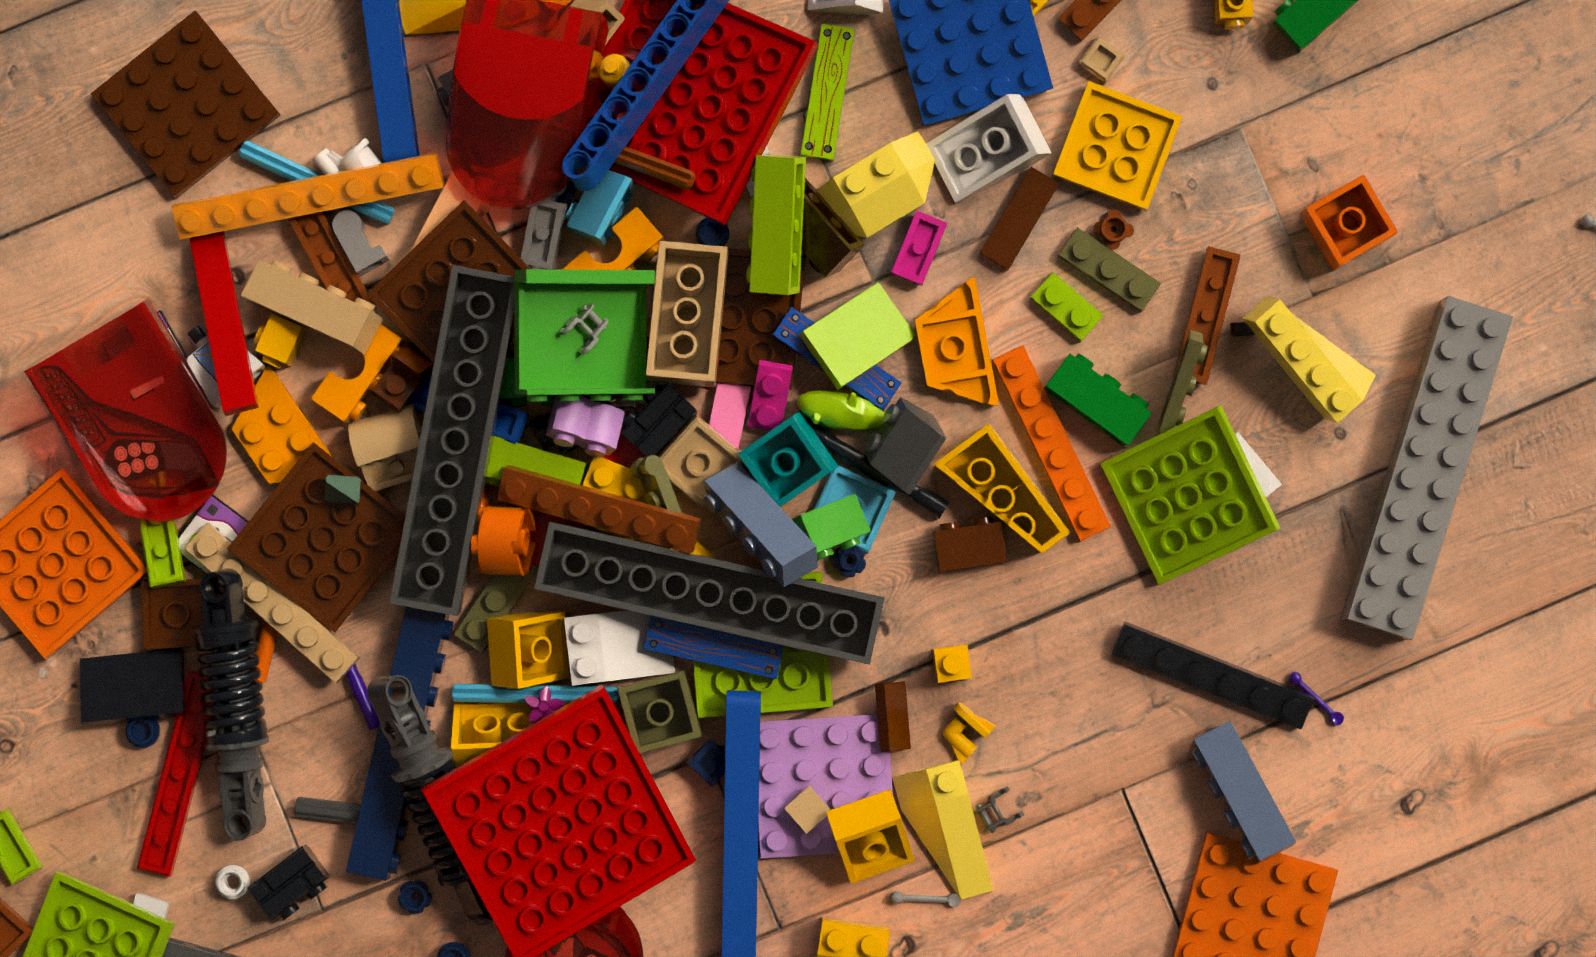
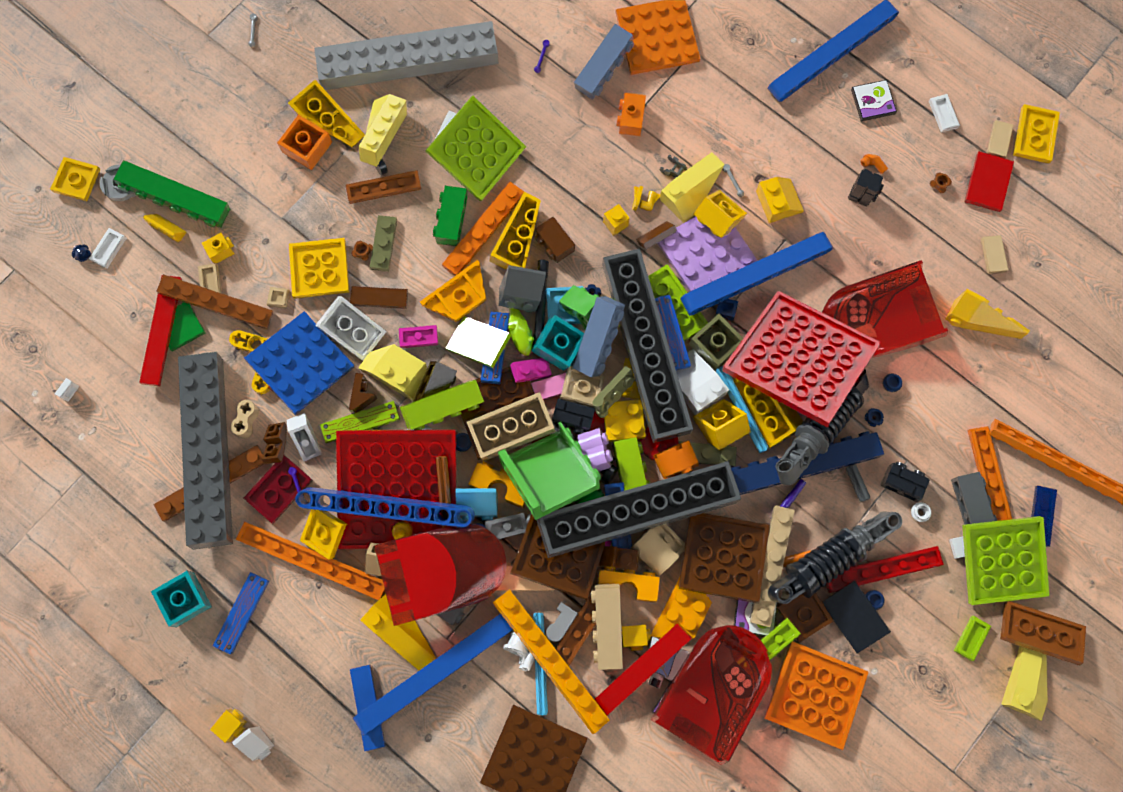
camera: 115 degrees left, 10 degrees down
sand green slope [325,475,361,504] -> none
dark orange plate [498,465,701,554] -> none
magenta plant [524,685,565,723] -> none
light grey piece [559,303,609,355] -> none
tan tile [784,785,831,834] -> none
lime plate [1030,272,1104,342] -> none
black plate [1112,621,1314,729] -> none
olive plate [1159,330,1208,433] -> none
none -> yellow wedge [288,79,365,147]
none -> reddish brown slope [349,373,377,414]
none -> orange brick [616,93,646,136]

